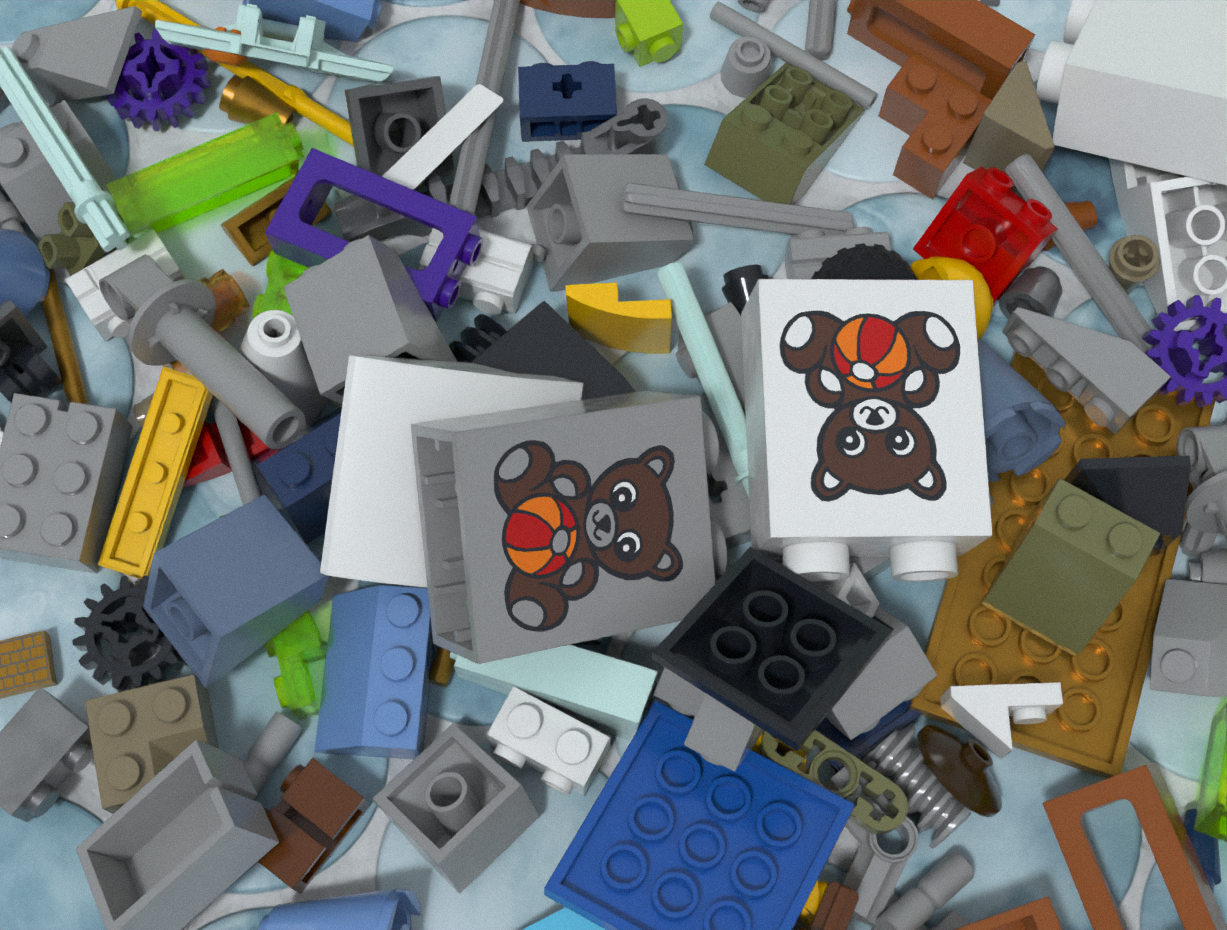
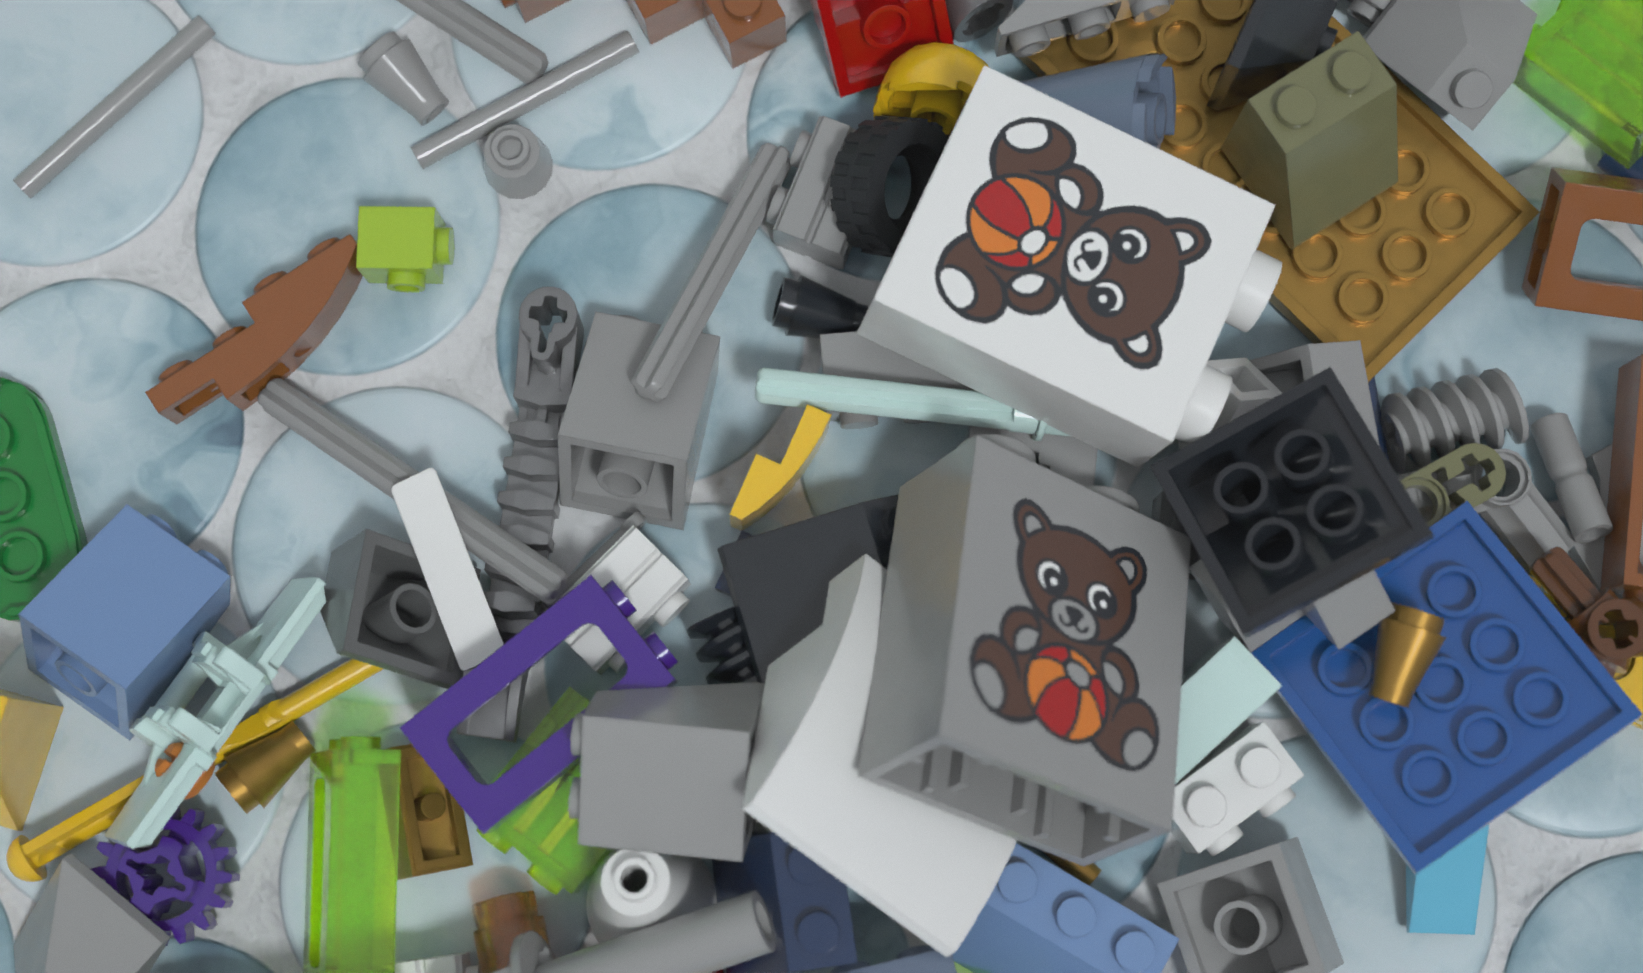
camera: 60 degrees left, 10 degrees up
dark blue brick [518,61,617,142] -> none
olive slope [704,63,865,205] -> none
dark brown dish [917,725,1002,817] -> none
white slope [940,682,1063,759] -> none
none -> pearl gold cone [1369,603,1446,708]

